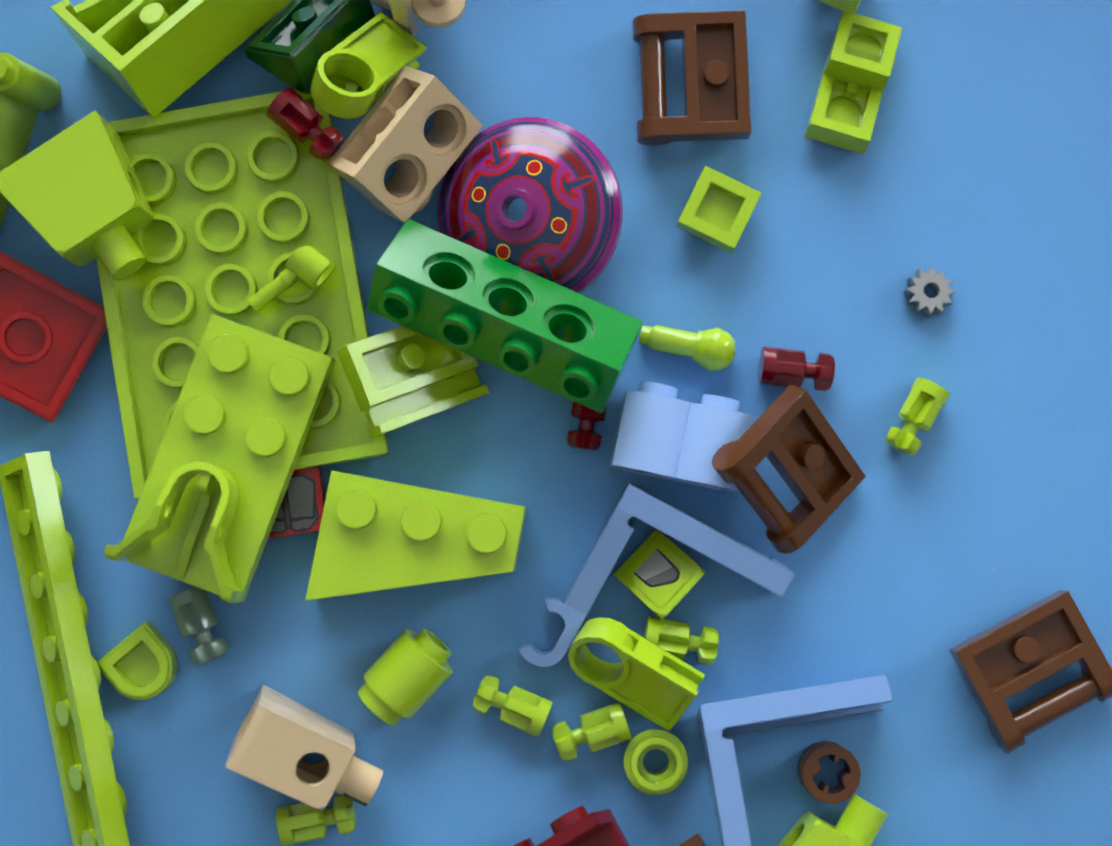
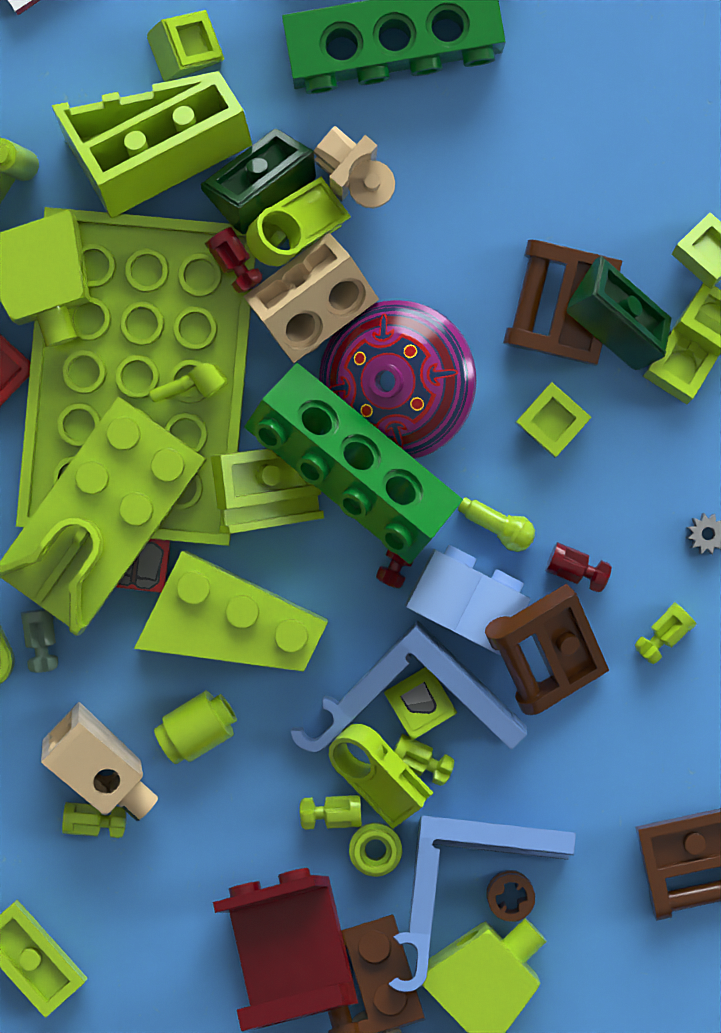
camera: 15 degrees right, 5 degrees up
lime piece [473,675,553,737] -> none
none -> dark green slope [566,256,672,370]

